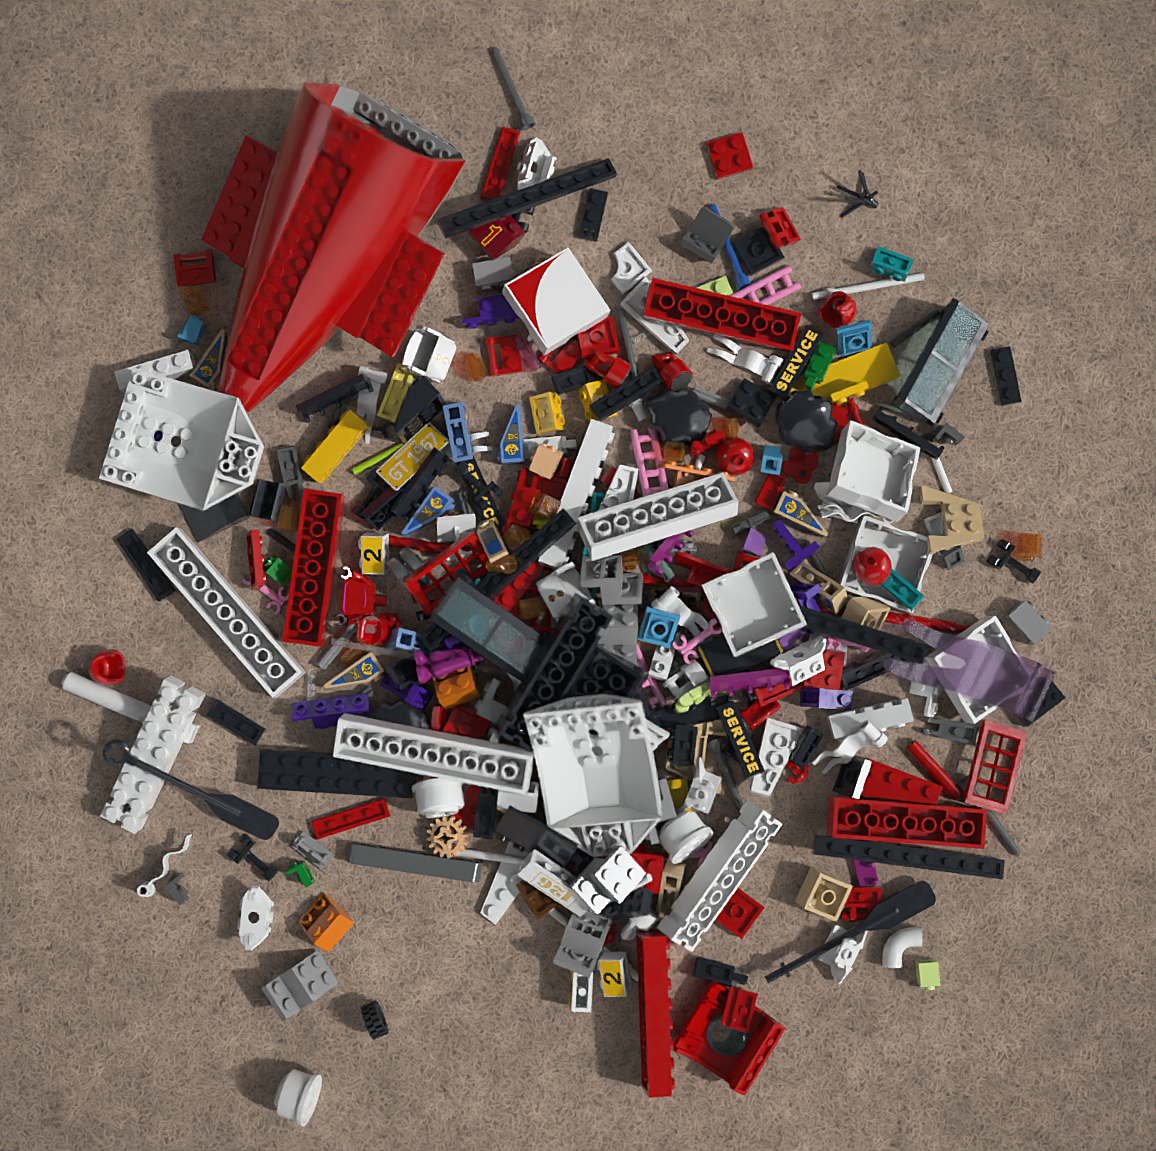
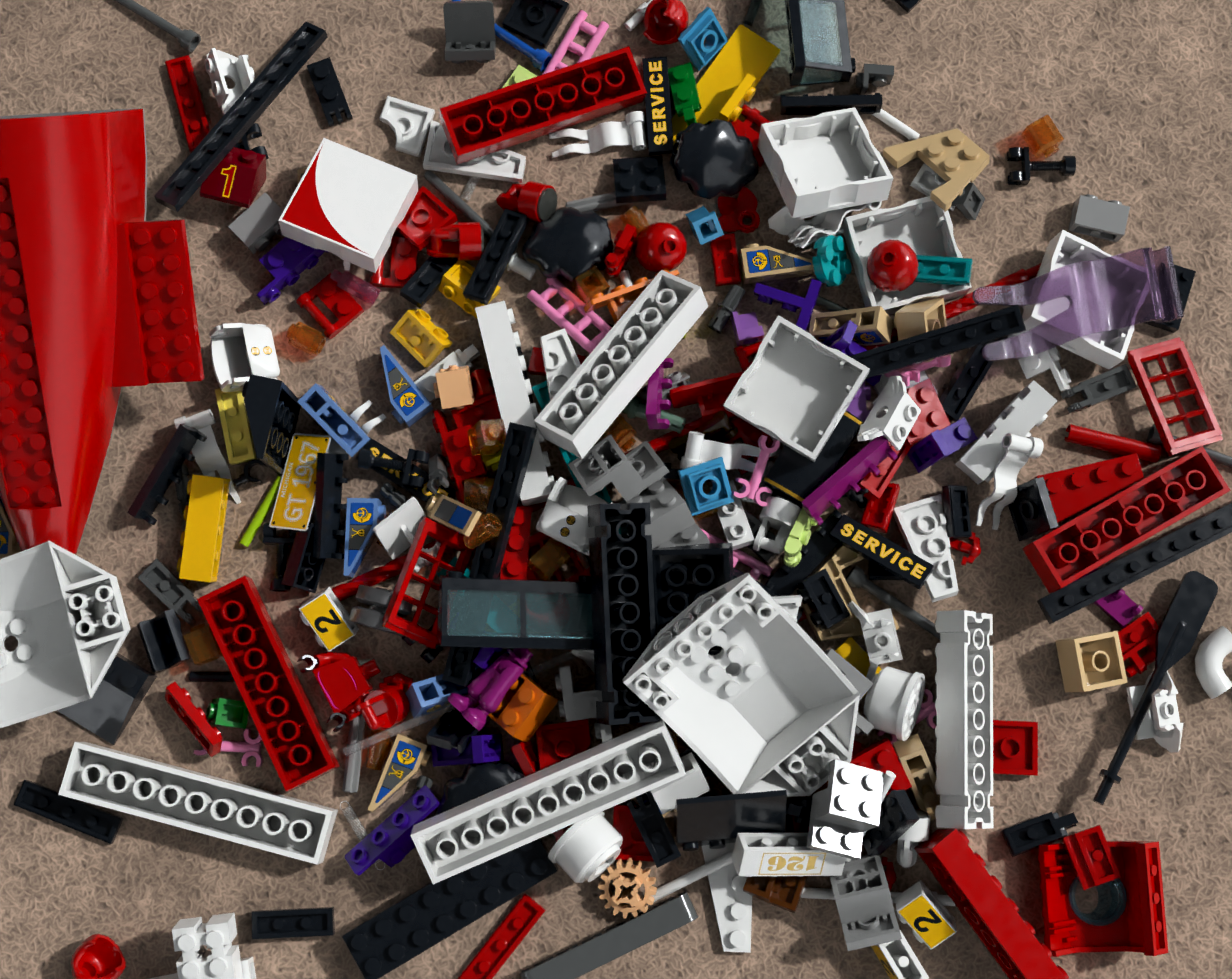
camera: 40 degrees left, 5 degrees down
none -> dark grey bar [427,454,449,495]
none -> teal plate [812,235,852,287]

